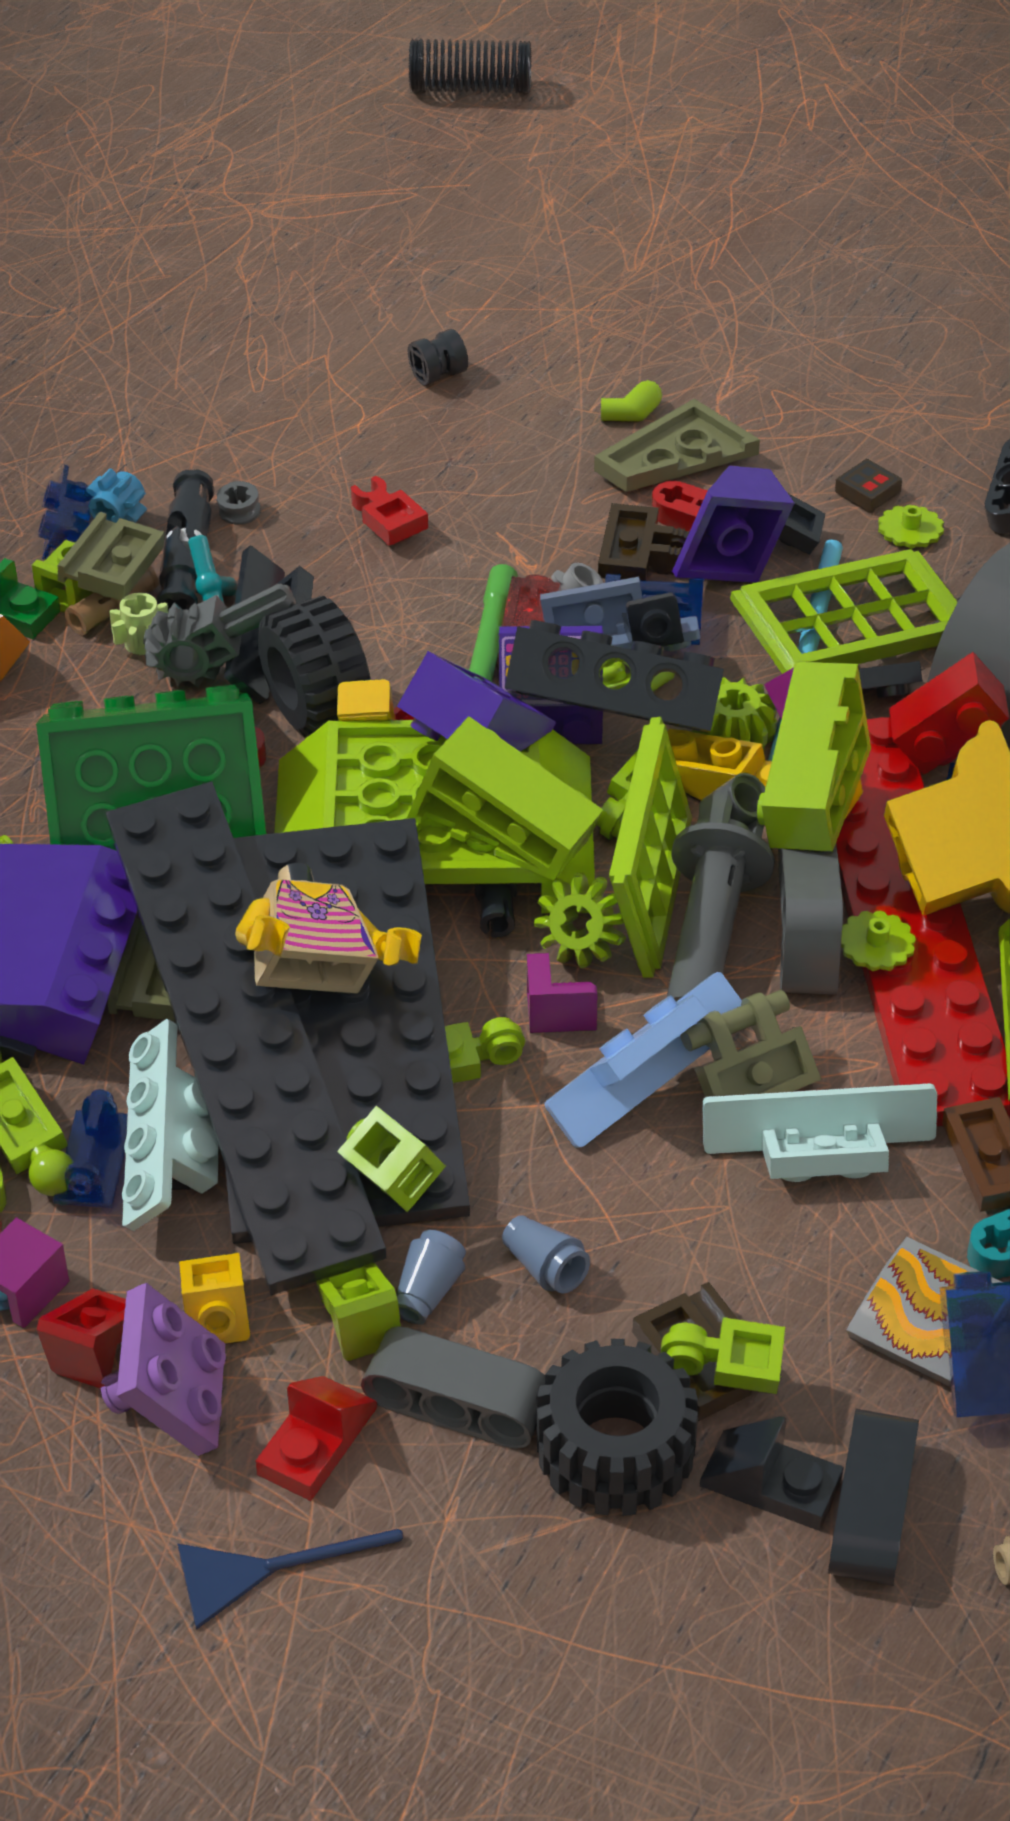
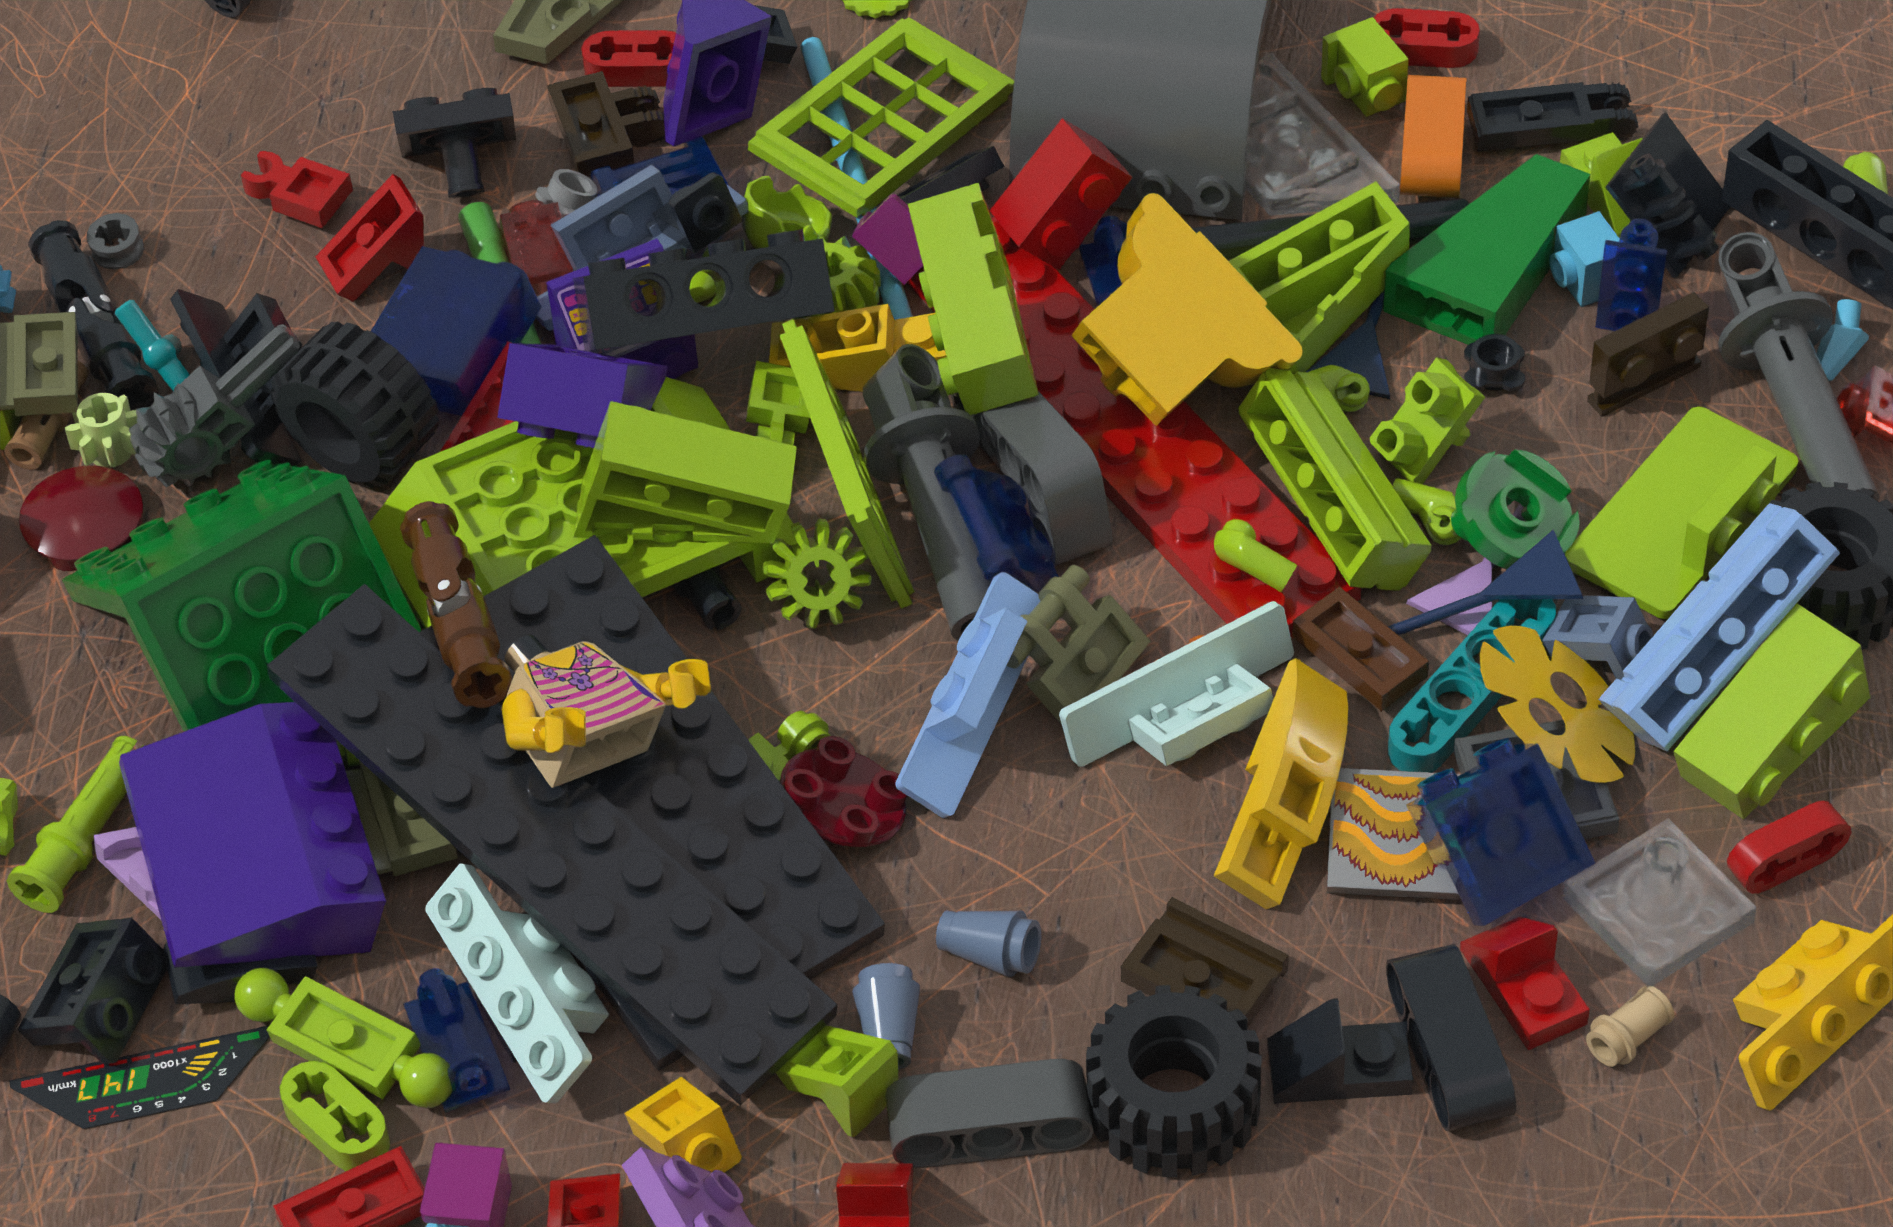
camera: 25 degrees left, 5 degrees up
yellow slope [337,679,395,721] -> none
lime brick [337,1106,446,1212] -> none
magenta panel [527,953,598,1033] -> none
lime plate [661,1317,785,1394] -> none
lime piece [841,911,916,971] -> none
none -> dark red dish [19,466,143,571]
none -> red slope [315,174,424,302]
none -> clear blue brick [371,246,542,416]
none -> black plate [392,88,516,198]
none -> reddish brown piece [400,501,512,708]
none -> lime hair [742,176,832,249]
none -> dark red dish [779,736,907,847]
none -> clear blue plate [934,455,1059,592]
none -> lime arm [1214,519,1297,592]
none -> yellow slope [1214,658,1348,910]
none -> red slope [1460,917,1590,1050]

